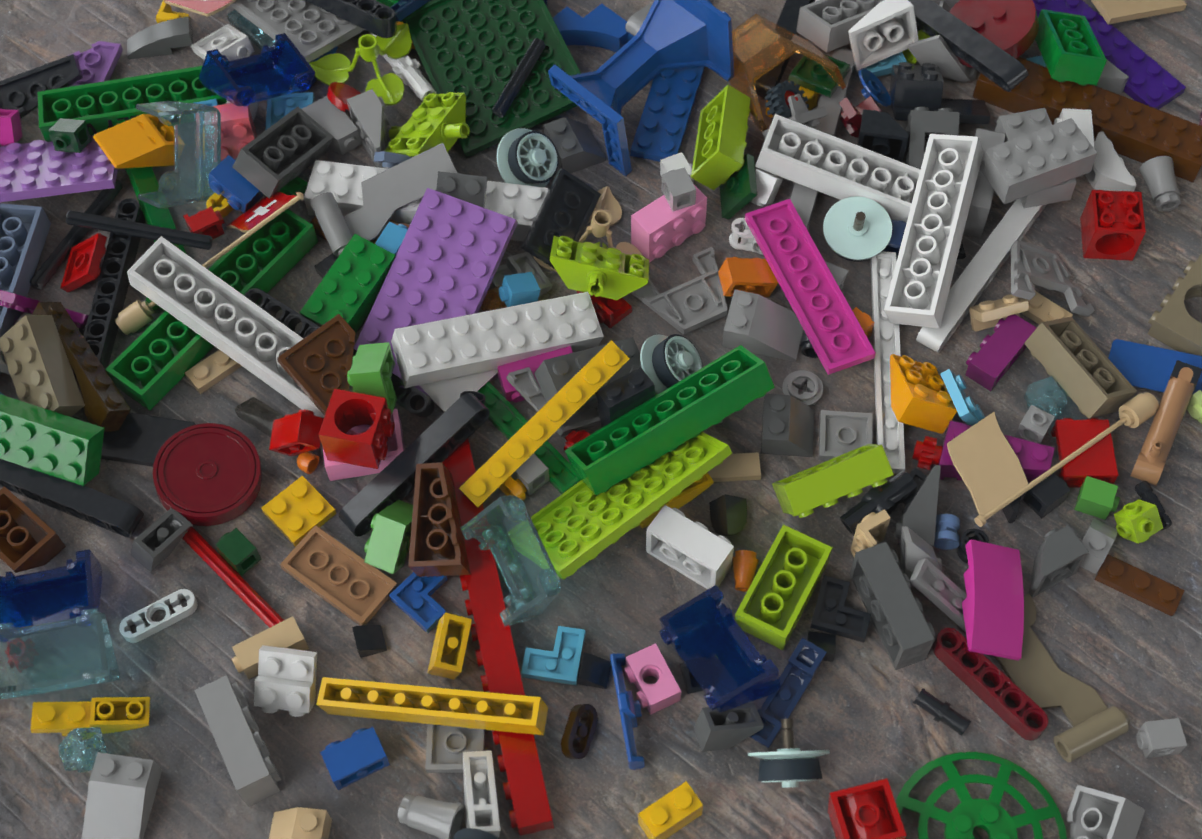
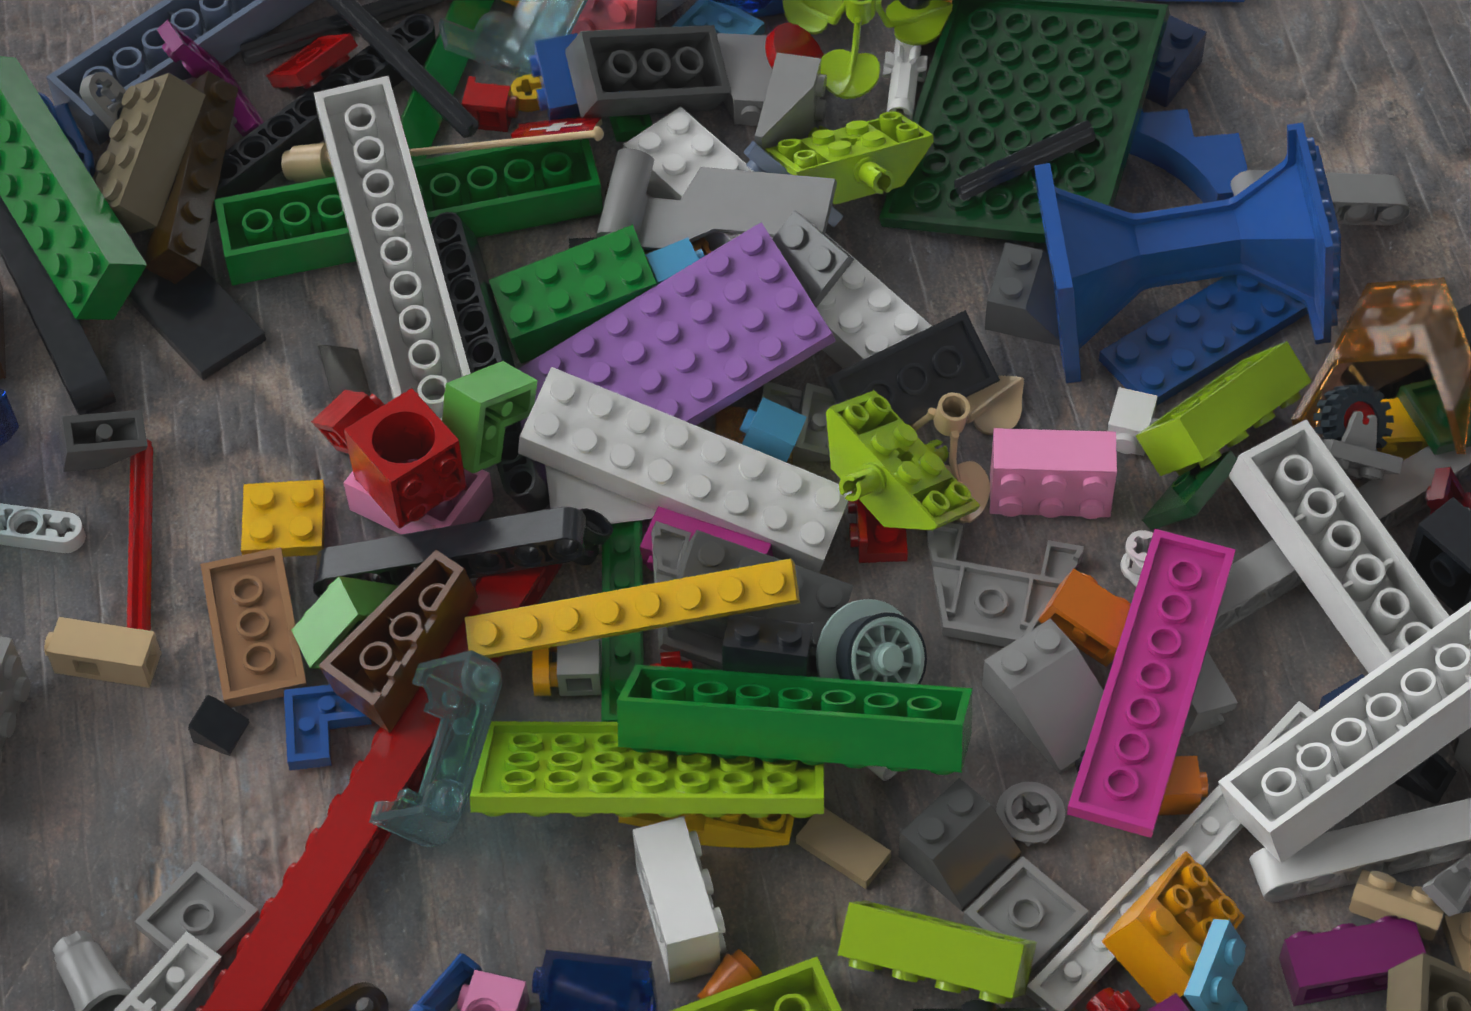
camera: 40 degrees right, 5 degrees down
dark red brick [153,423,262,526] -> none
tan plate [185,350,242,394] -> none
dark green brick [215,528,262,576] -> none
white plate [254,645,317,717] -> none
reddish brown plate [277,314,355,416] -> none
orange hinge [297,452,319,474] -> none
yellow brick [316,677,548,735] -> none
blue brick [320,726,390,790] -> none
yellow brick [427,613,472,680] -> none
light aqua piece [497,128,559,188] -> none
medium azure plate [521,626,586,685] -> none
black slope [579,653,611,689] -> none
light grey brick [661,167,696,212] -> none
black brick [709,494,747,536] -> none
white brick [751,168,783,207] -> none
light aqua piece [823,196,892,262] -> none

